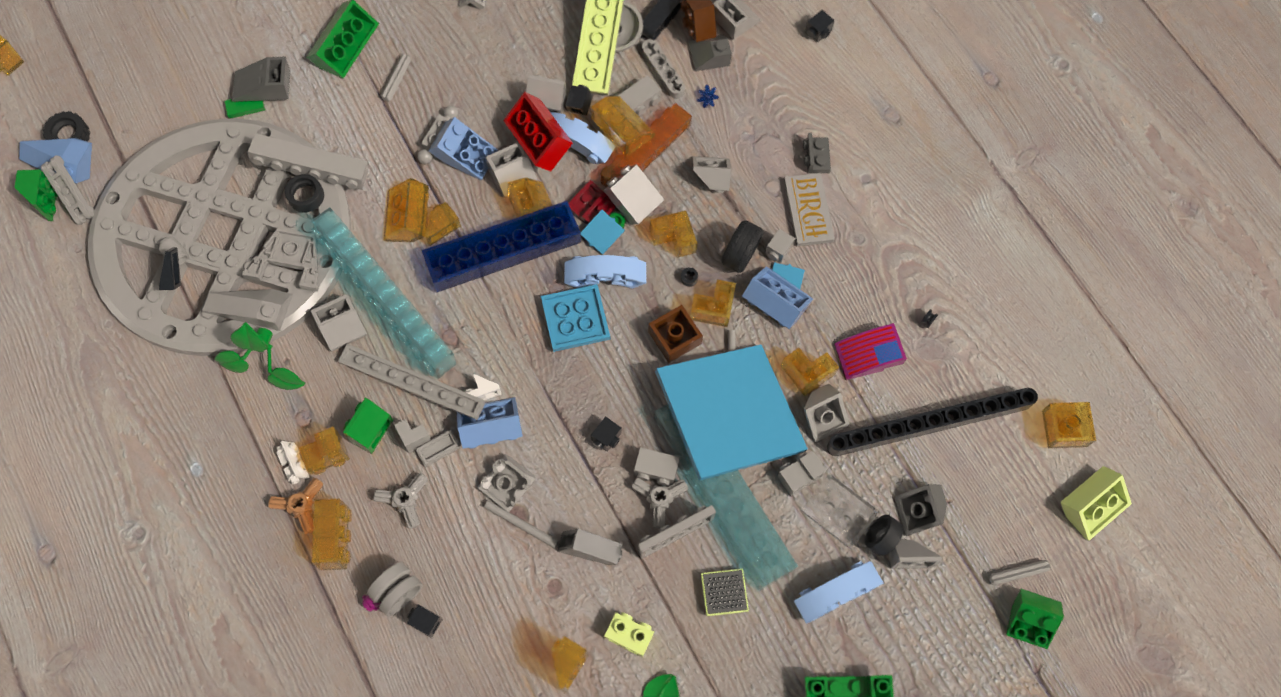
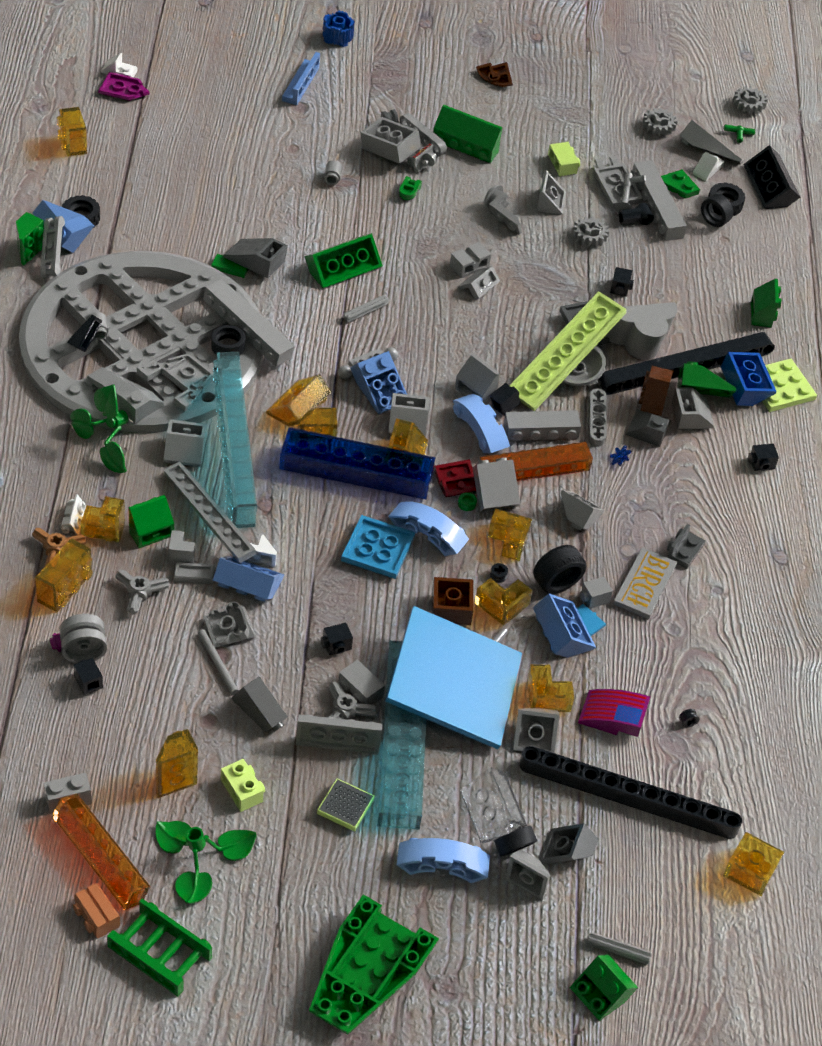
camera: 30 degrees right, 20 degrees down
red brick [503,92,573,172] -> none
dark azure piece [580,210,625,255] -> none
clear yellow slope [591,96,656,156] -> none
light grey brick [777,451,827,496] -> none
yellowish green slope [1060,466,1132,541] -> none

